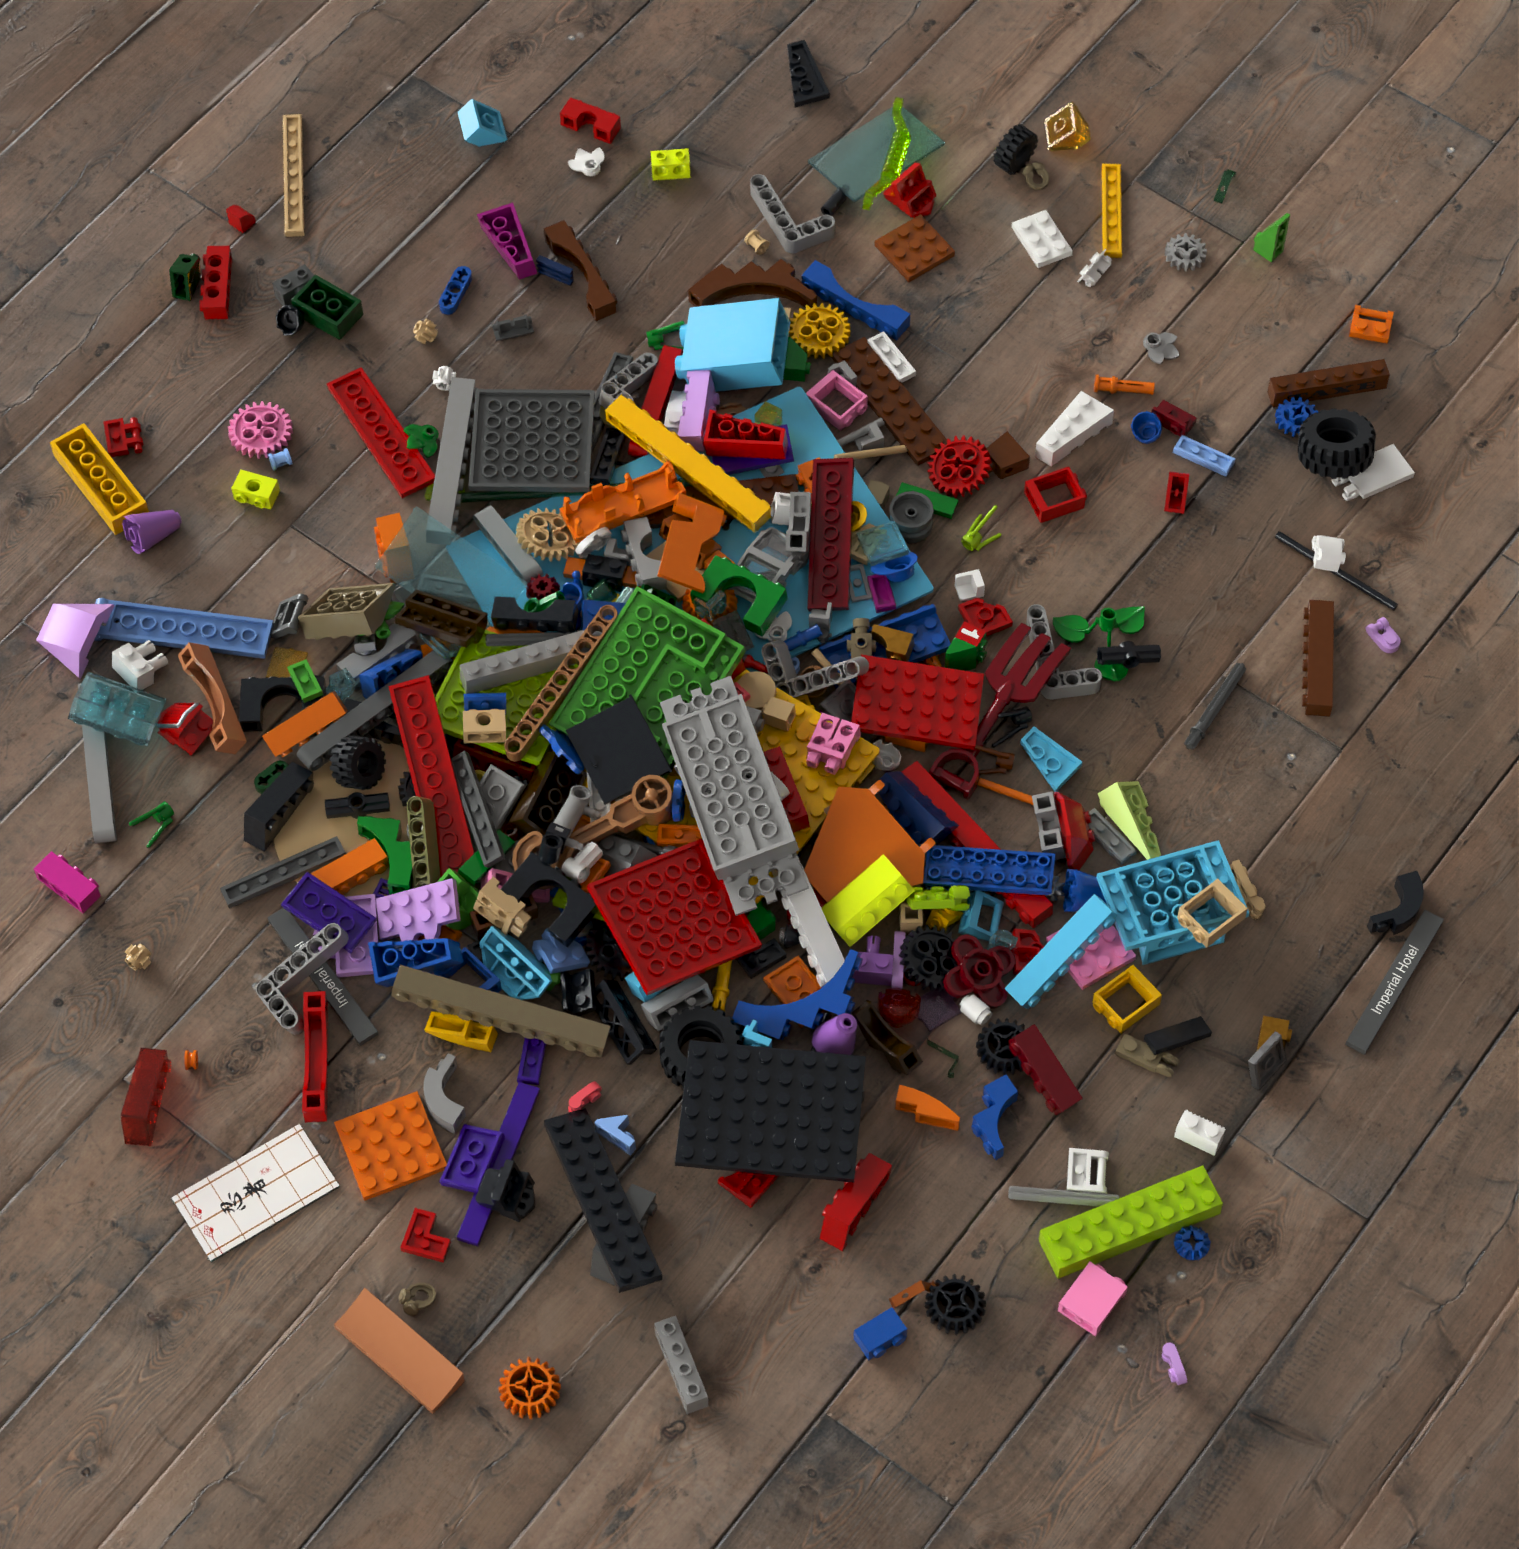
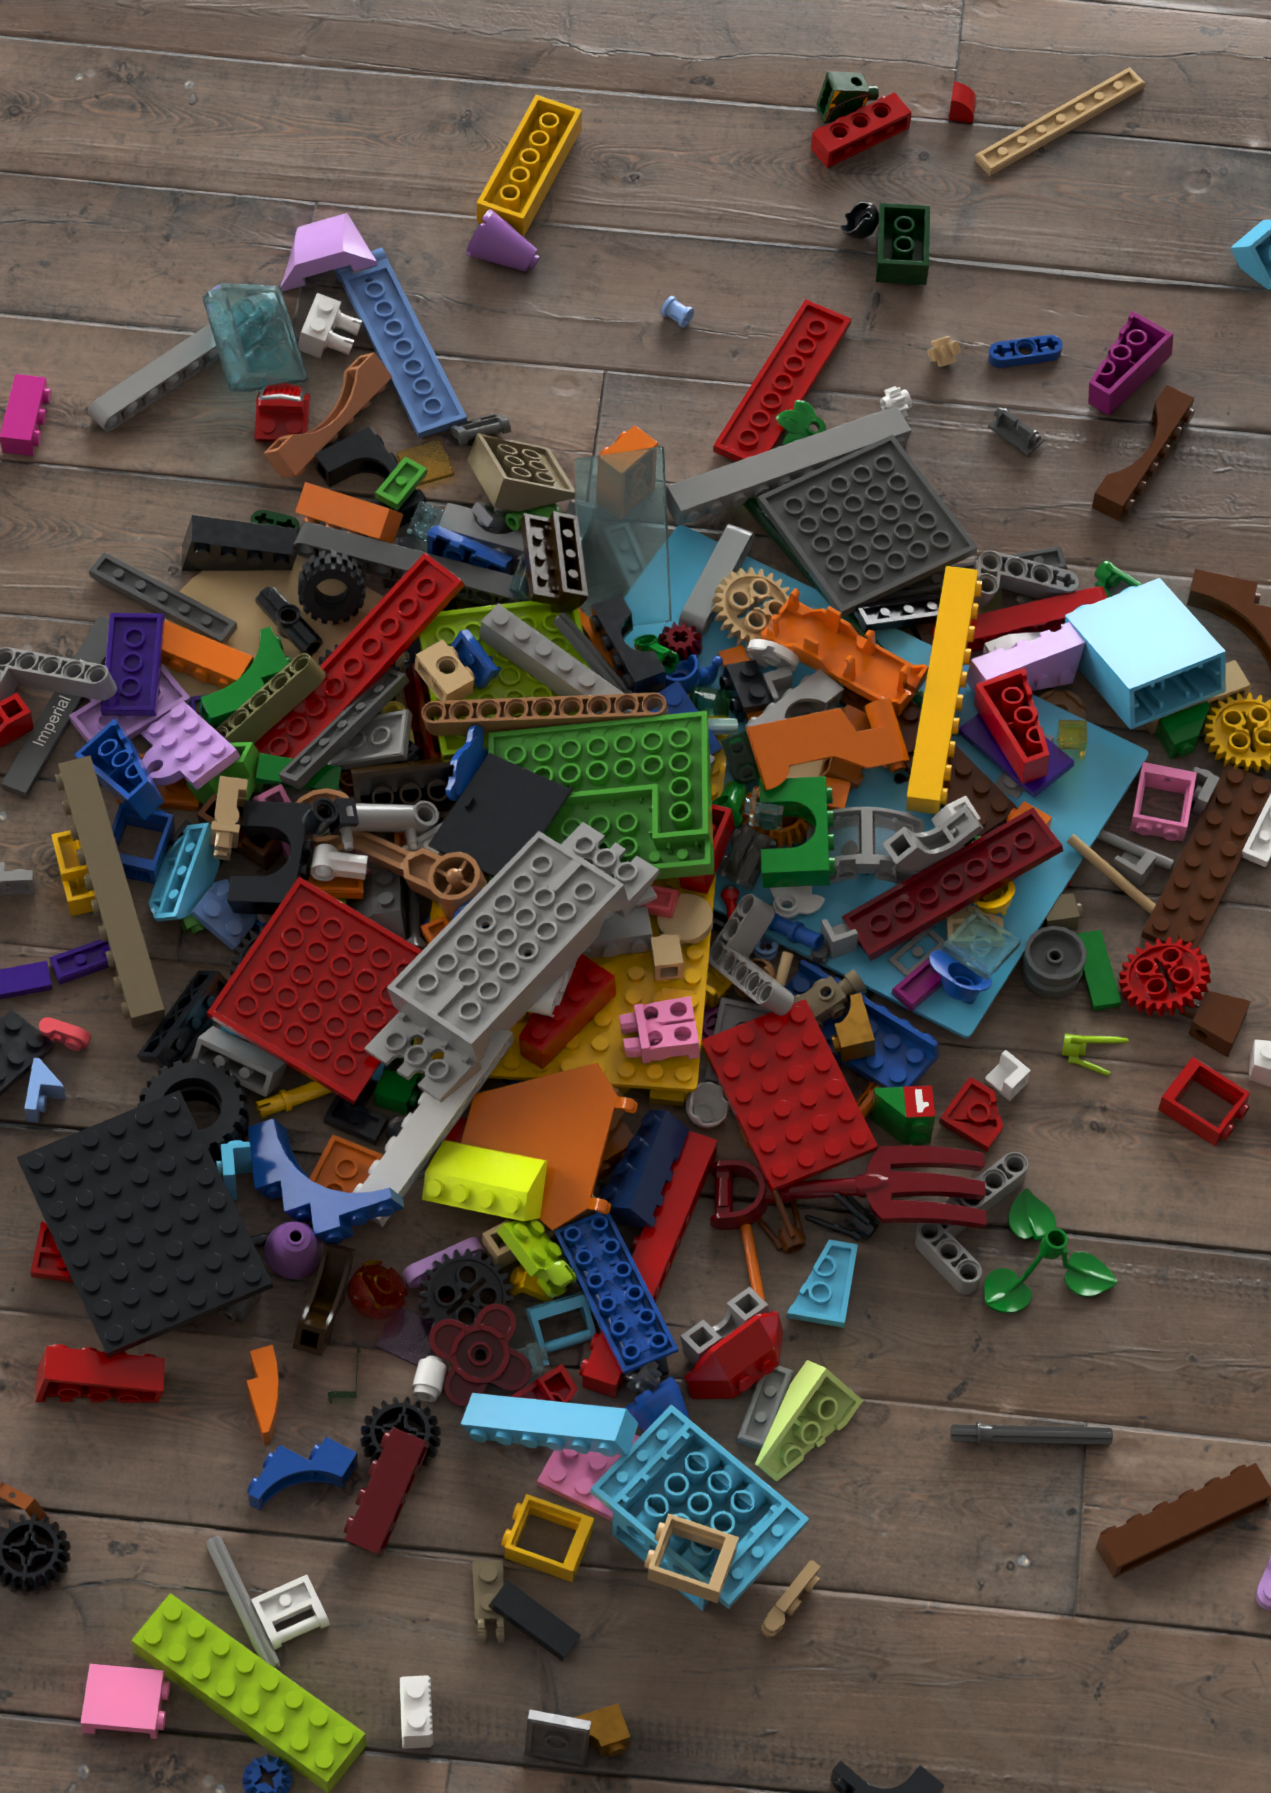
camera: 55 degrees right, 0 degrees up
red plate [103,417,144,457] -> none
green plant [129,801,174,848] -> none
bright pink gear [228,401,293,459] -> none
neon yellow brick [231,469,280,510] -> none
dark grey brick [272,264,314,306] -> none
dark blue tile [536,255,574,286] -> none
black bracket [560,969,597,1017] -> none
medium lavender brick [853,936,894,986] -> none
black piece [1097,641,1161,669] -> none

